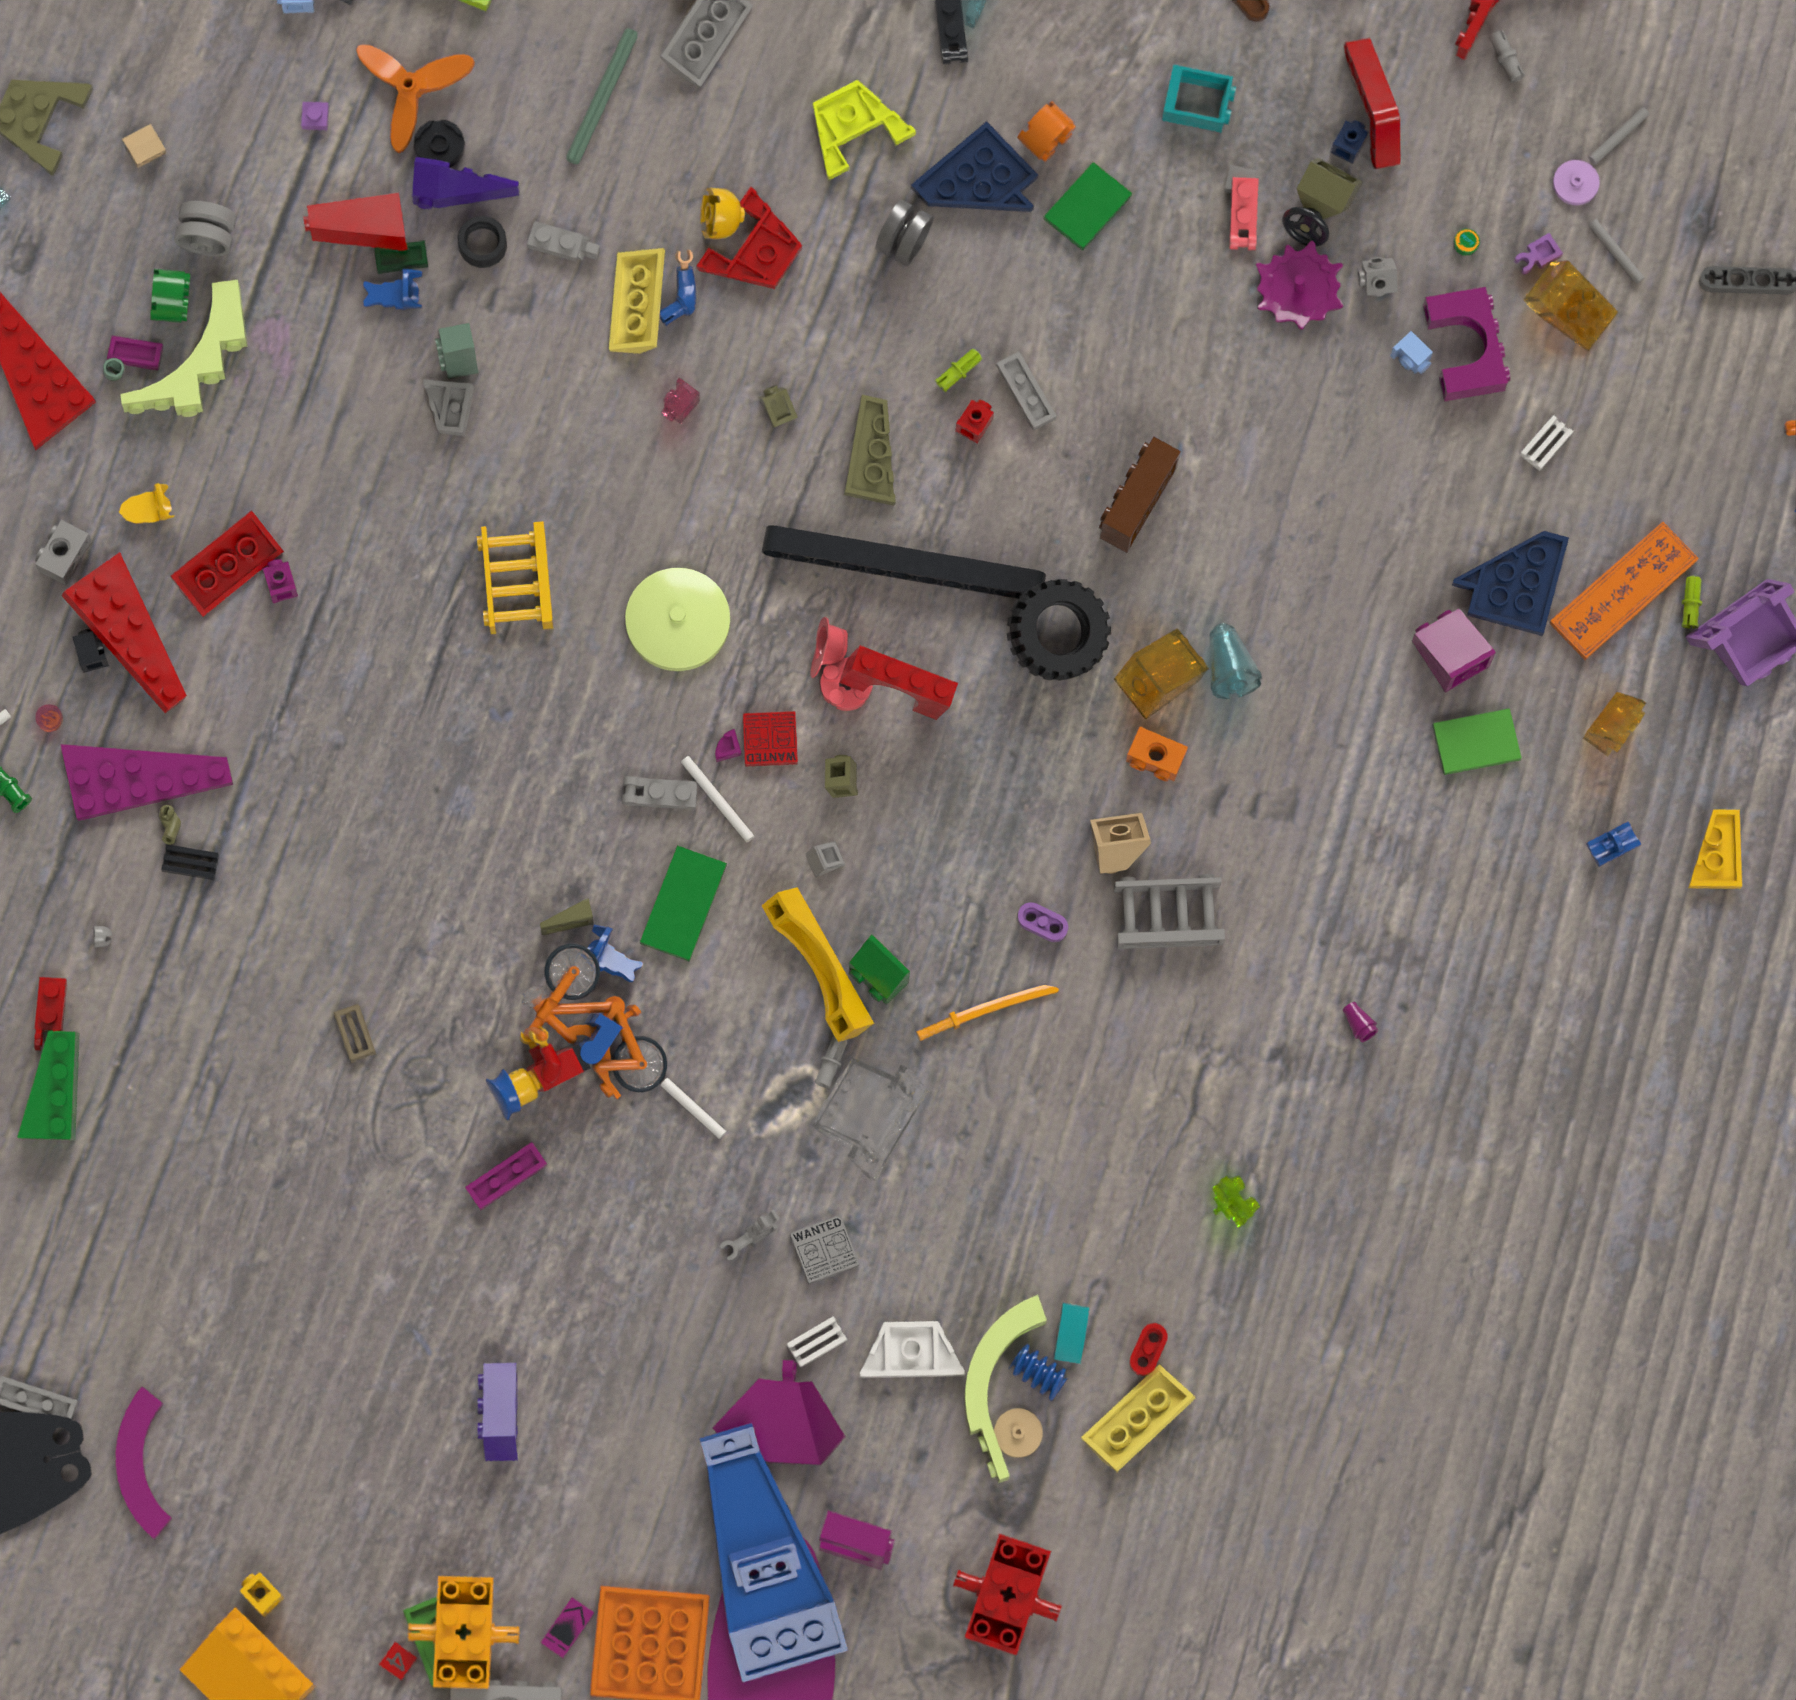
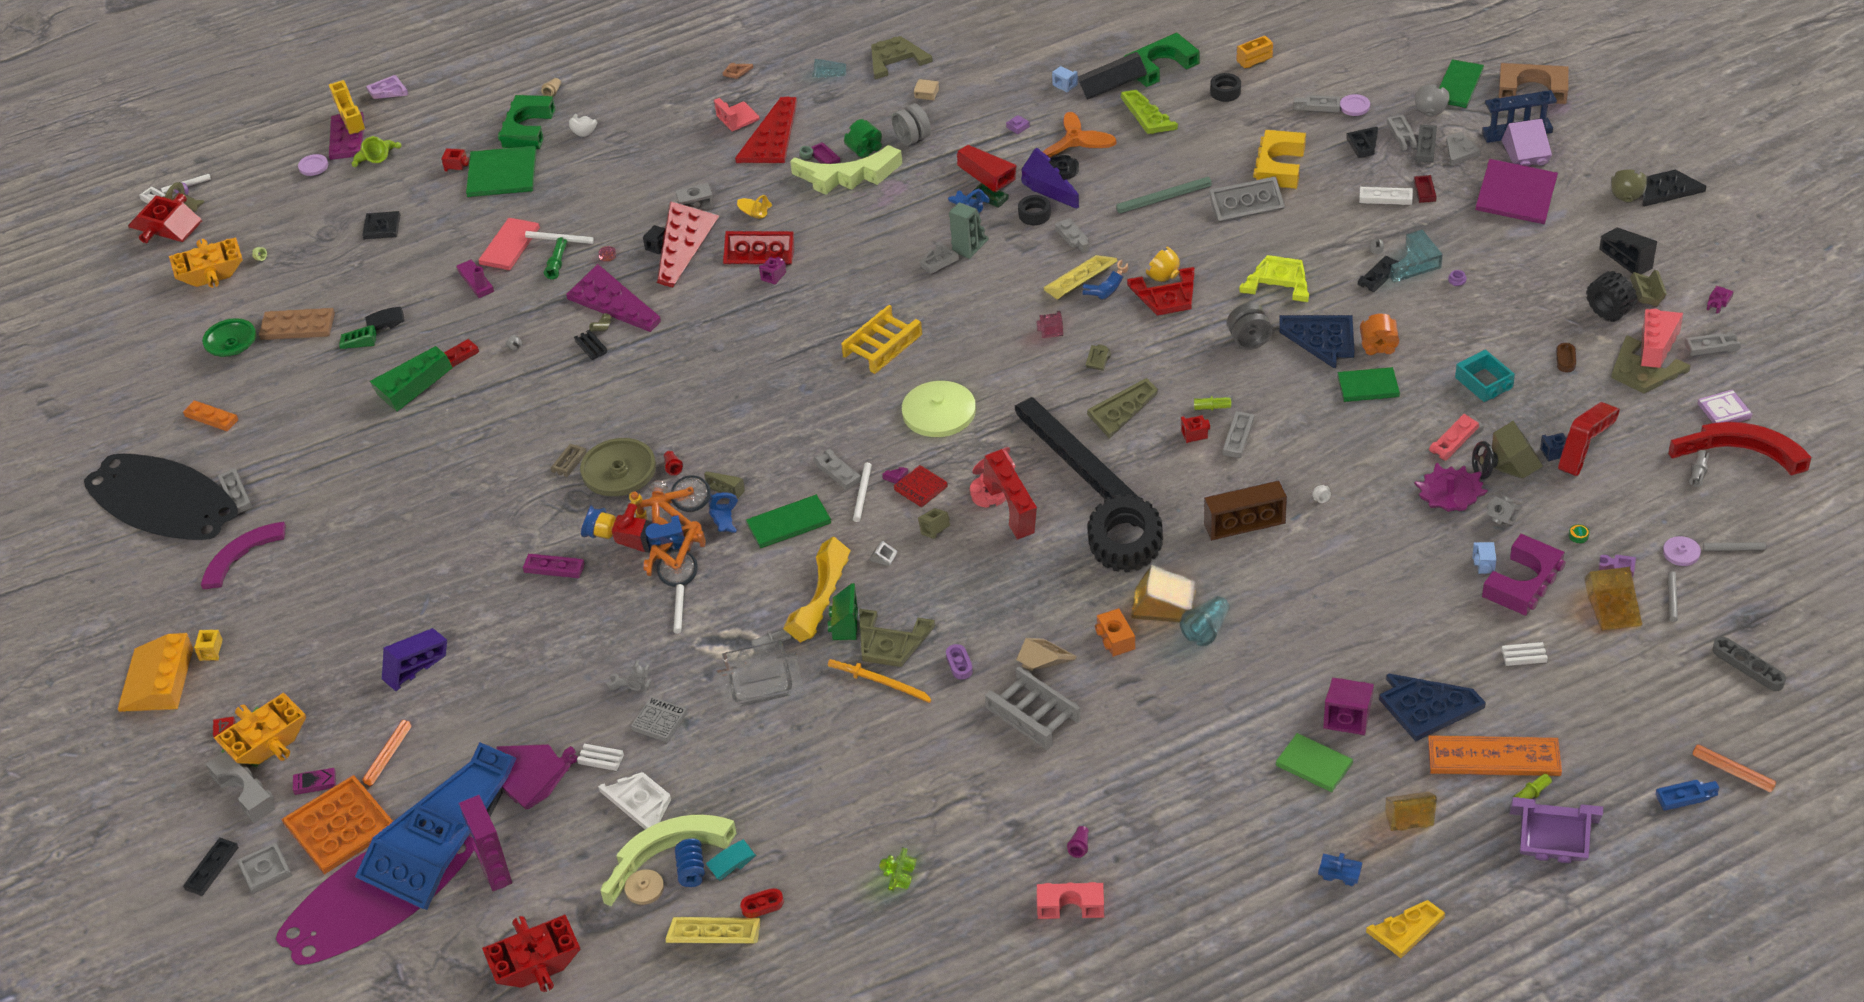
camera: 55 degrees right, 30 degrees down
none -> orange axle [362,719,411,786]
none -> olive dish [580,438,656,496]
none -> red cone [664,451,683,476]
none -> olive wing [859,608,935,667]
none -> coral arch [1037,882,1104,919]
none -> white plate [1312,485,1331,503]

